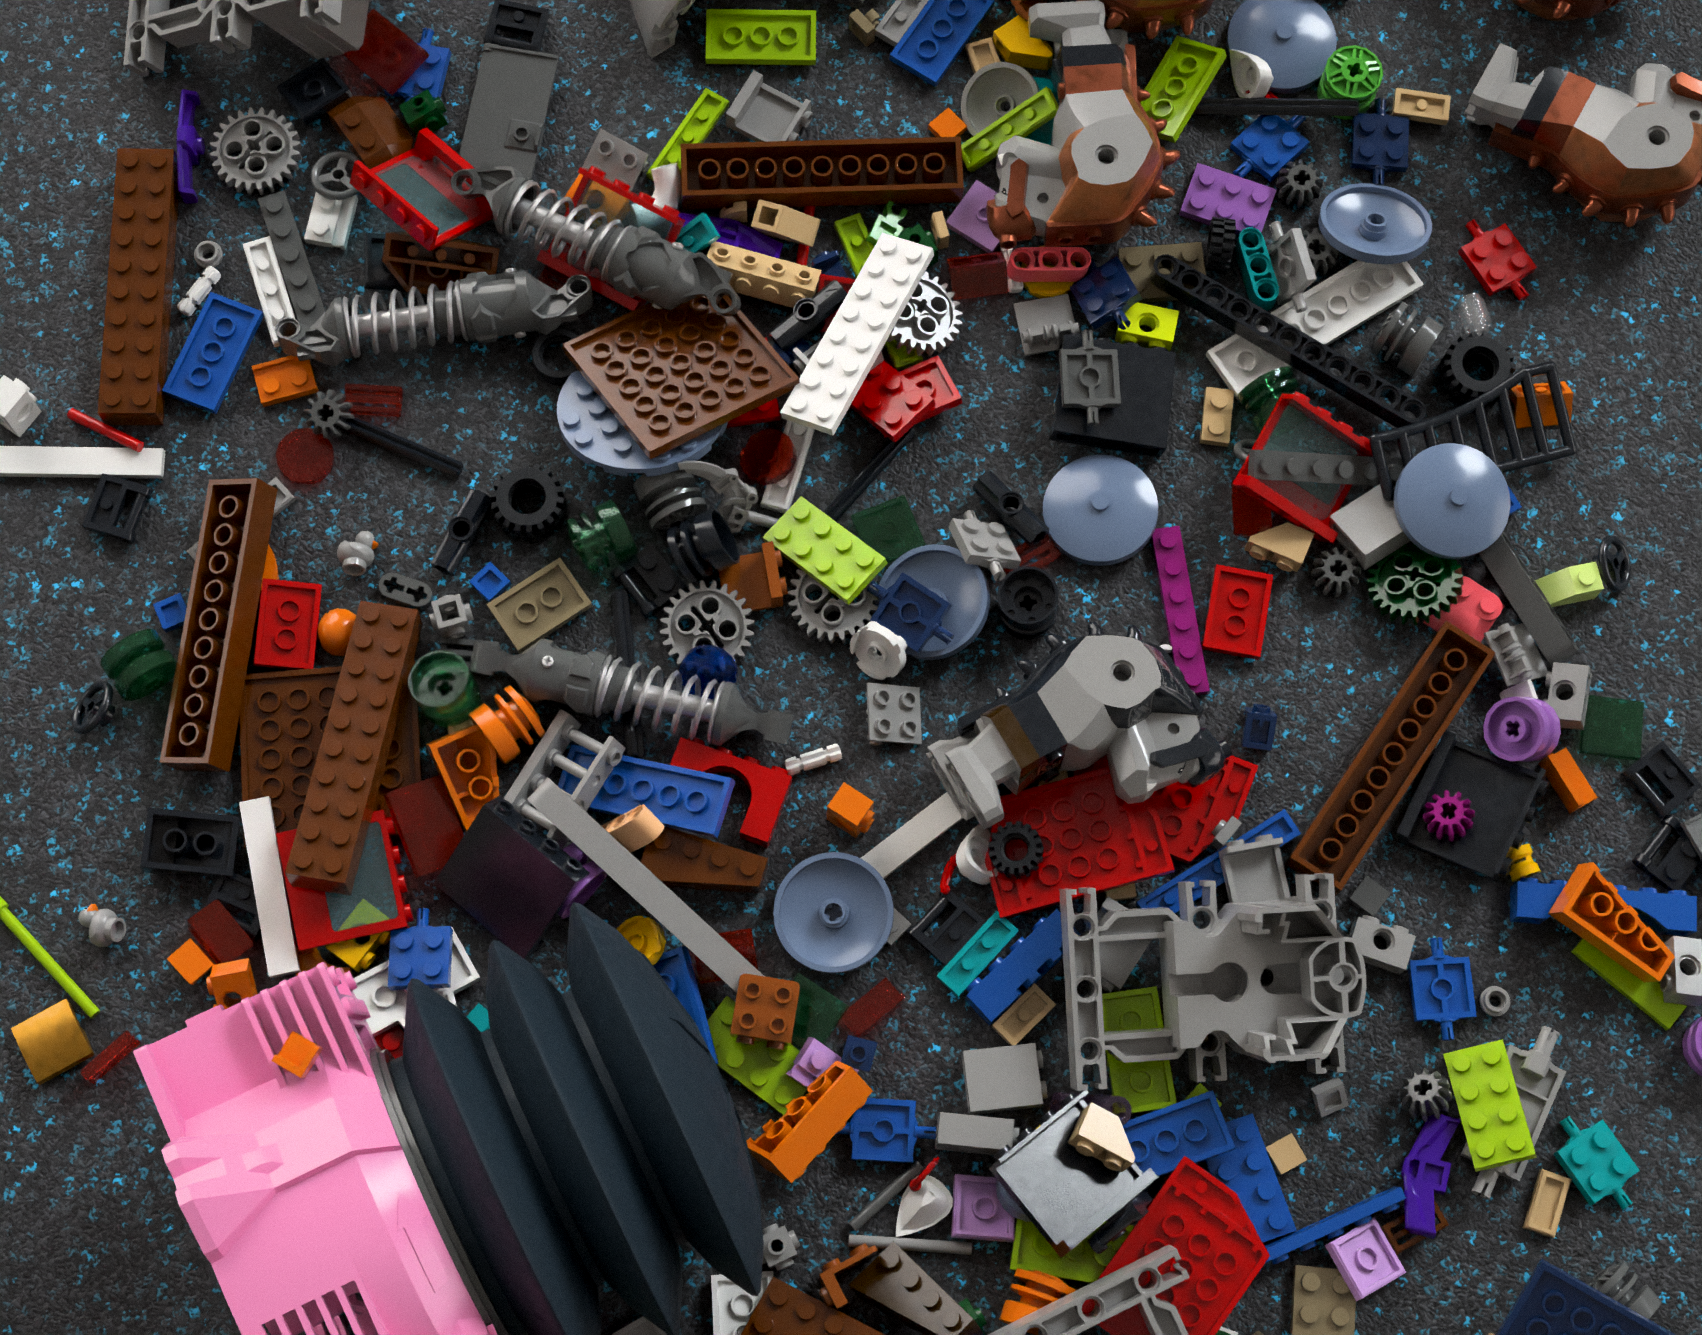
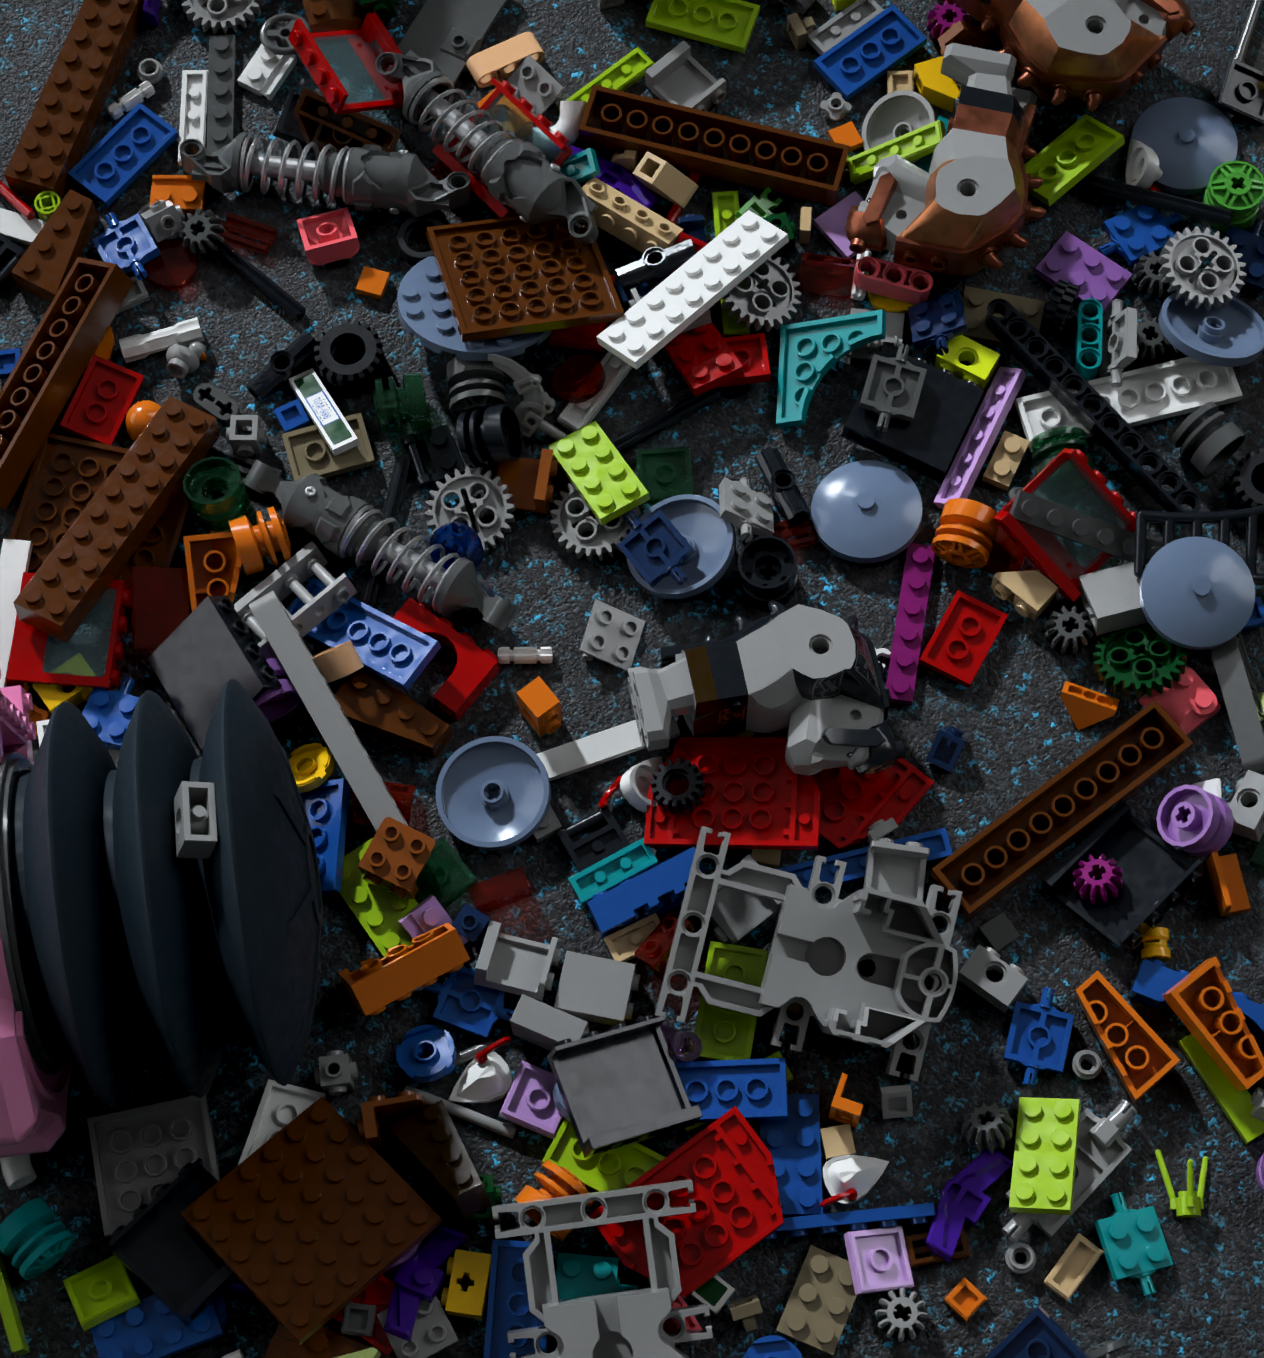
camera: 25 degrees right, 5 degrees down
white plate [850,621,907,680] -> none
slope [1068,1102,1135,1172] -> none
black plate [1088,1190,1153,1254] -> none
light grey hinge [1484,623,1547,687] -> none
none -> reddish brown wedge [11,189,99,304]
none -> lime wheel [34,191,61,222]
none -> blue plate [92,212,161,280]
none -> white axle [119,317,204,363]
none -> light grey brick [140,200,186,243]
none -> light grey brick [174,781,218,859]
none -> tile [288,368,359,456]
none -> coral slope [296,207,360,266]
none -> orange tile [356,266,390,300]
none -> blue plate [396,1024,457,1084]
none -> light nougat beam [466,32,545,88]
none -> light grey panel [474,920,562,1001]
none -> clear red bracket [635,911,697,982]
none -> teal plate [776,309,886,428]
none -> white piece [819,1155,889,1207]
none -> light grey plate [820,92,852,121]
none -> orange panel [828,1073,863,1128]
none -> light grey gear [875,1288,928,1342]
none -> orange wheel [931,498,999,568]
none -> lavender plate [934,367,1027,509]
none -> orange tile [943,1277,987,1322]
none -> light grey plate [1005,1243,1036,1274]
none -> orange slope [1060,681,1119,730]
none -> orange wedge [1074,970,1180,1104]
none -> lime plant [1155,1149,1209,1217]
none -> light grey gear [1158,226,1247,310]

